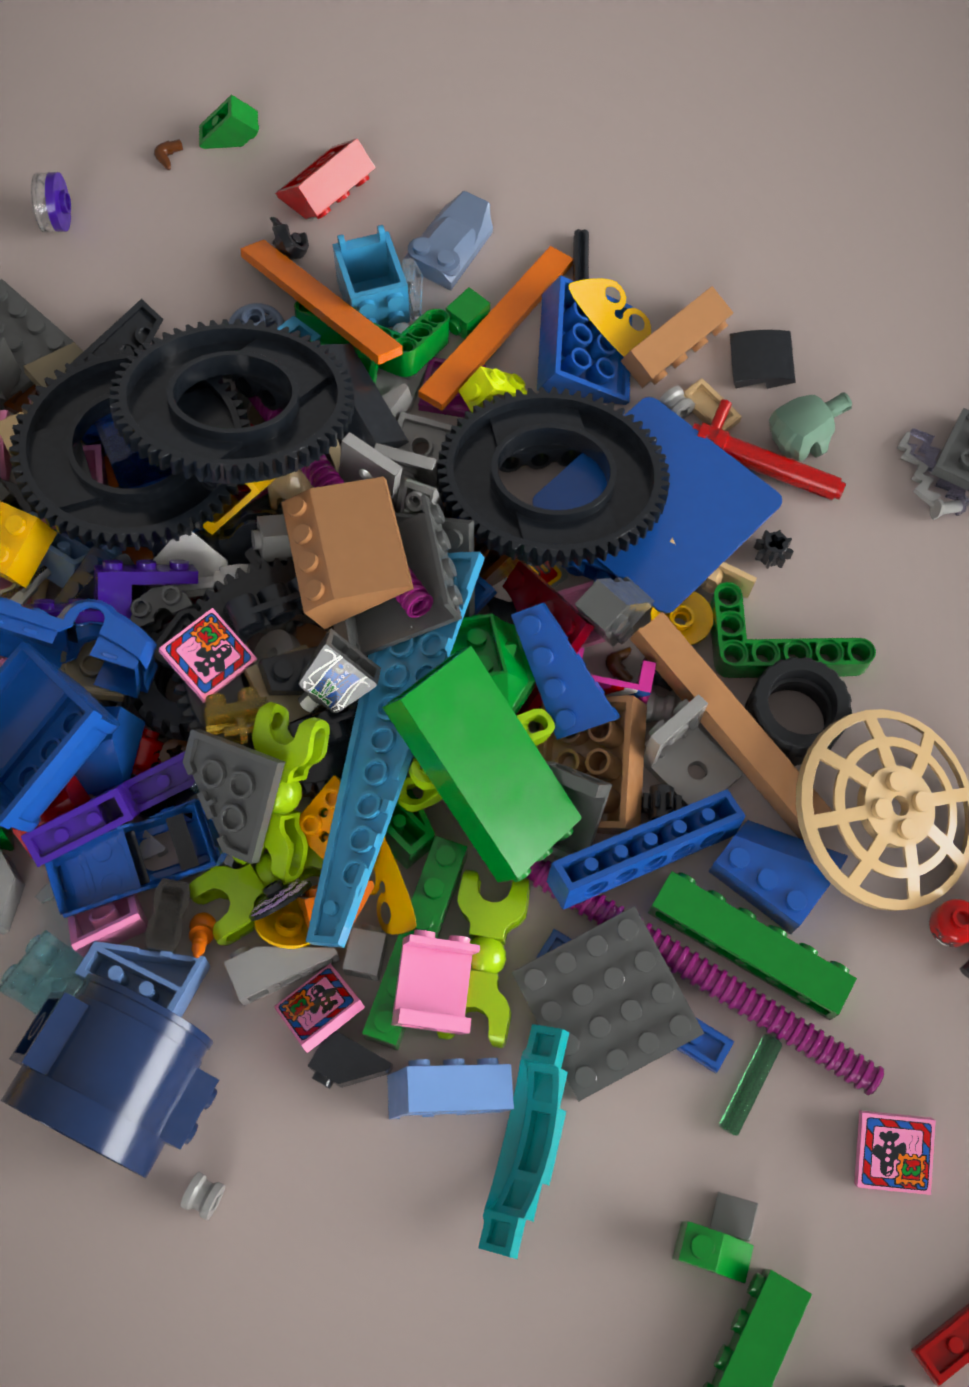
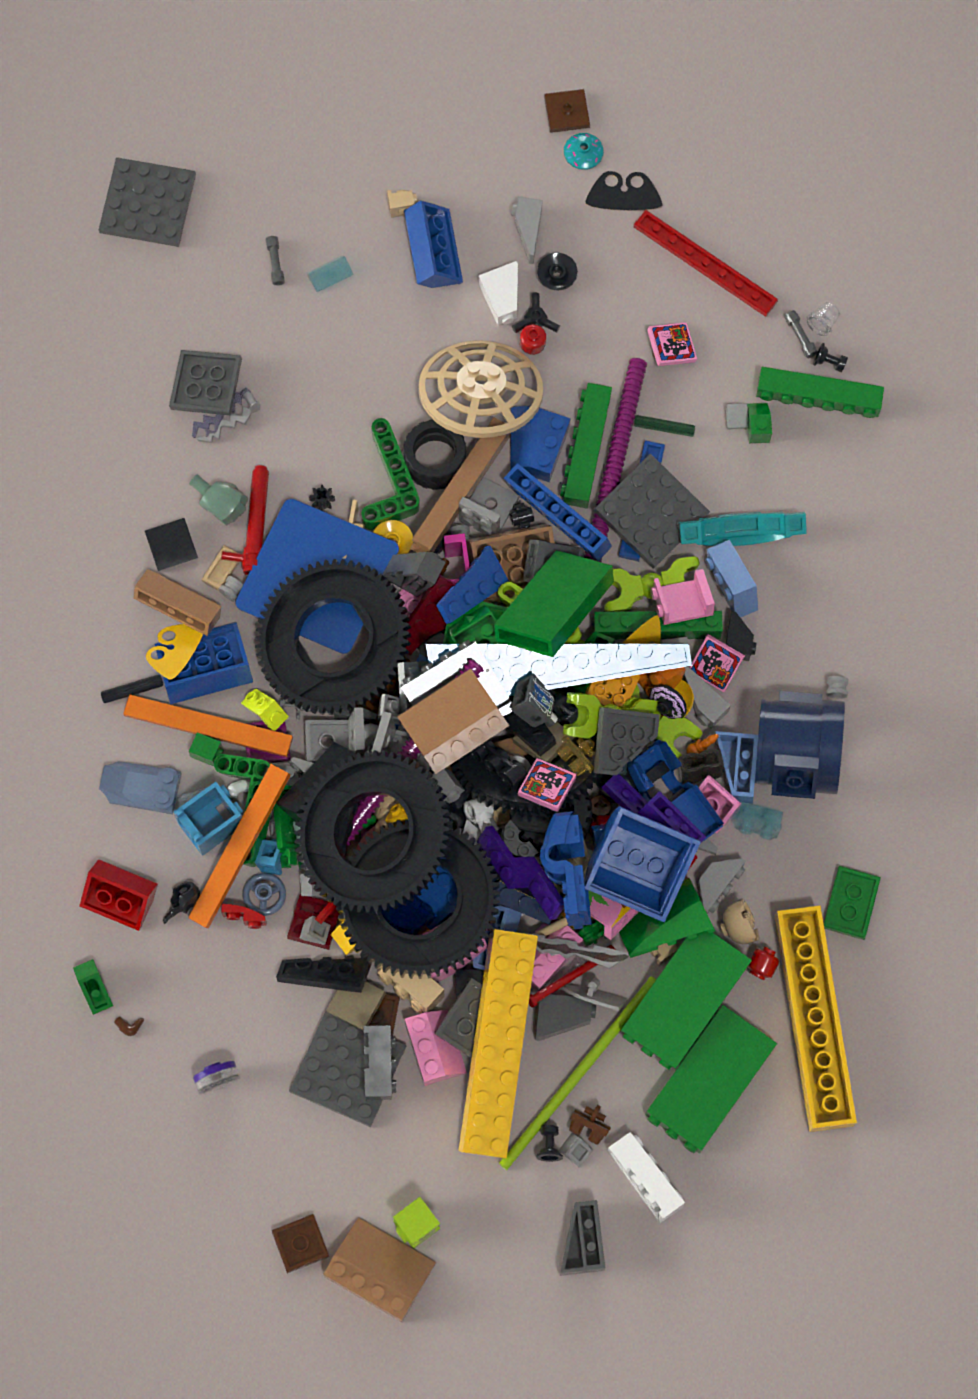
camera: 110 degrees left, 5 degrees up
none -> red slope [222,904,267,929]

